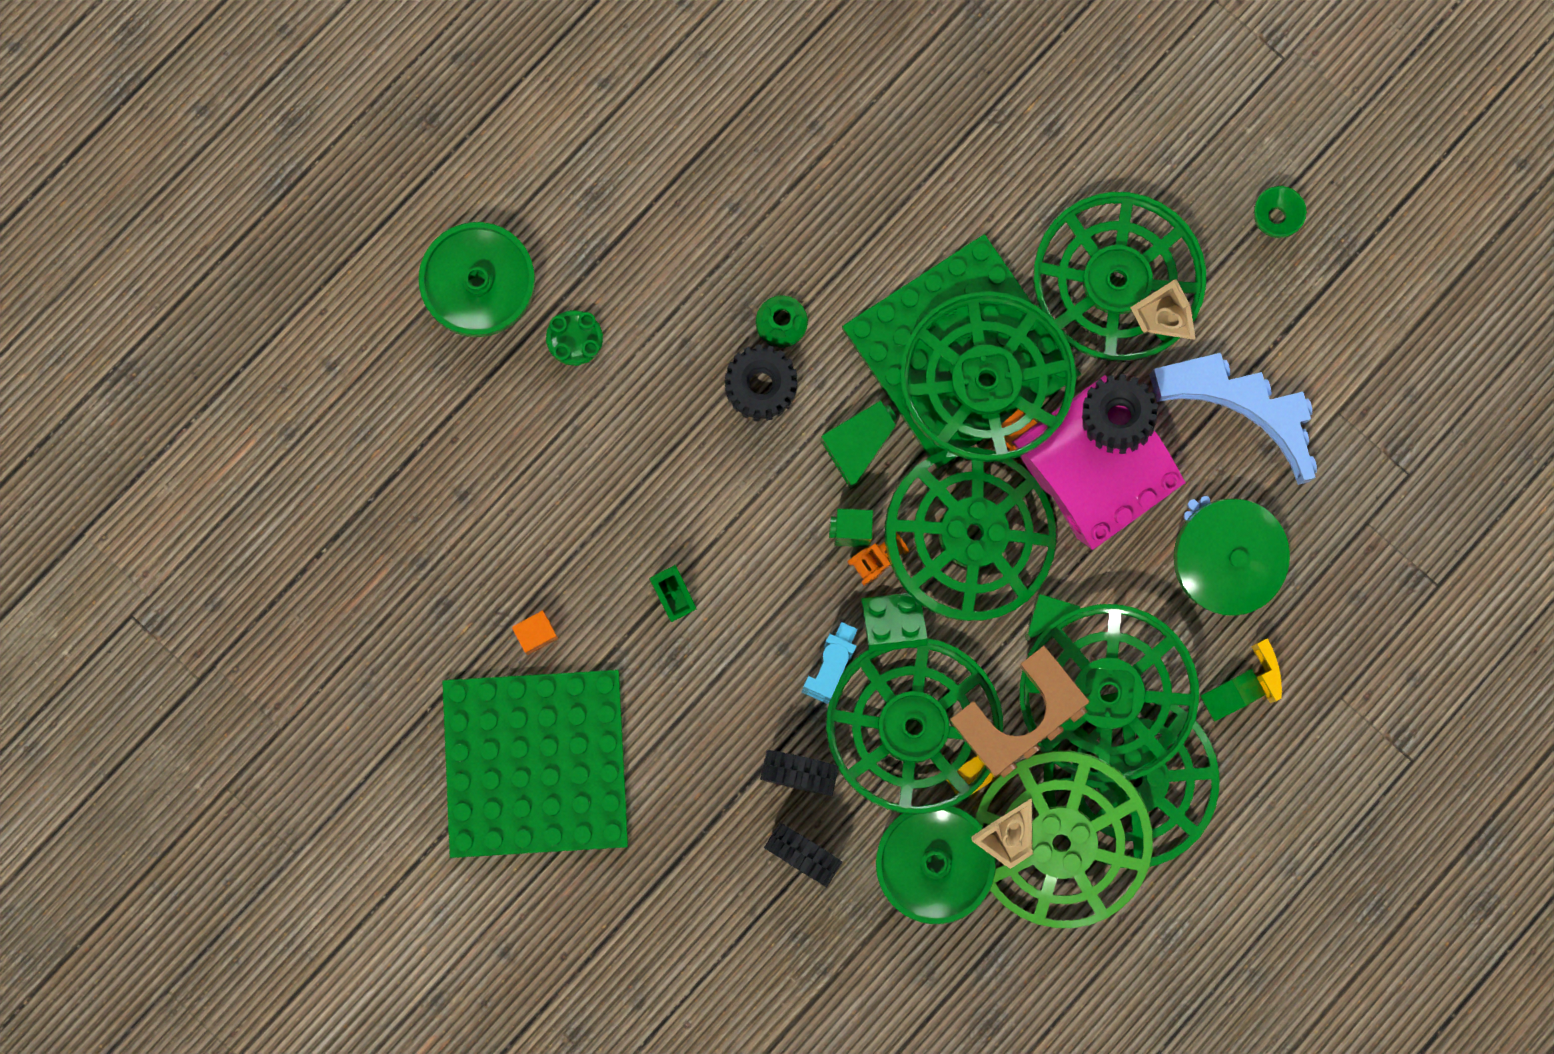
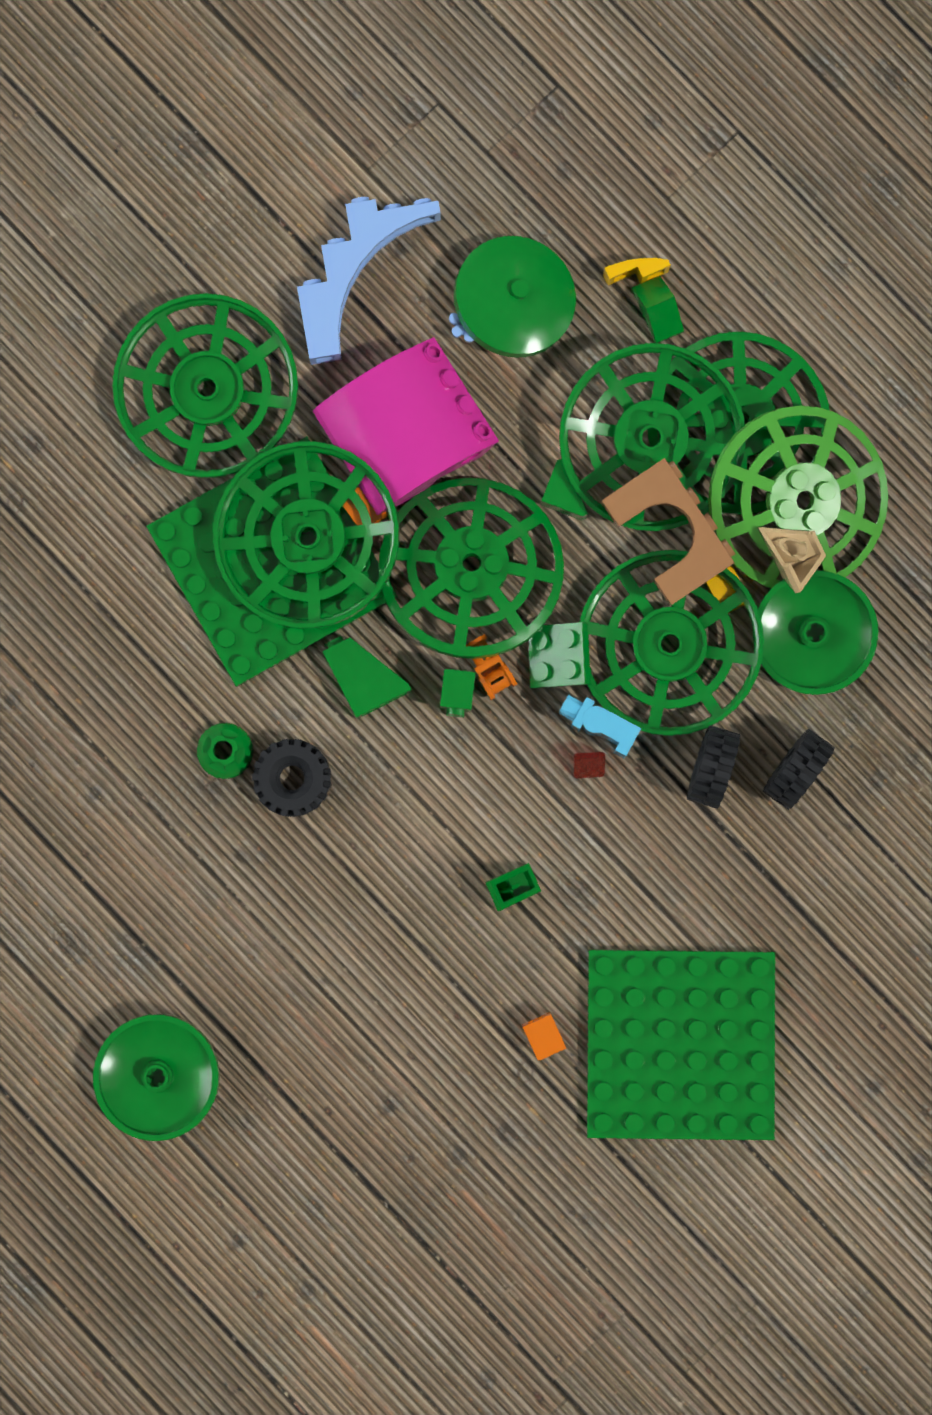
camera: 80 degrees left, 5 degrees up
green dish [546,310,603,366] -> none
black tyre [1082,374,1158,454] -> none
tan slope [1130,279,1196,340] -> none
green piece [1253,186,1307,238] -> none
none -> clear red slope [573,752,605,778]

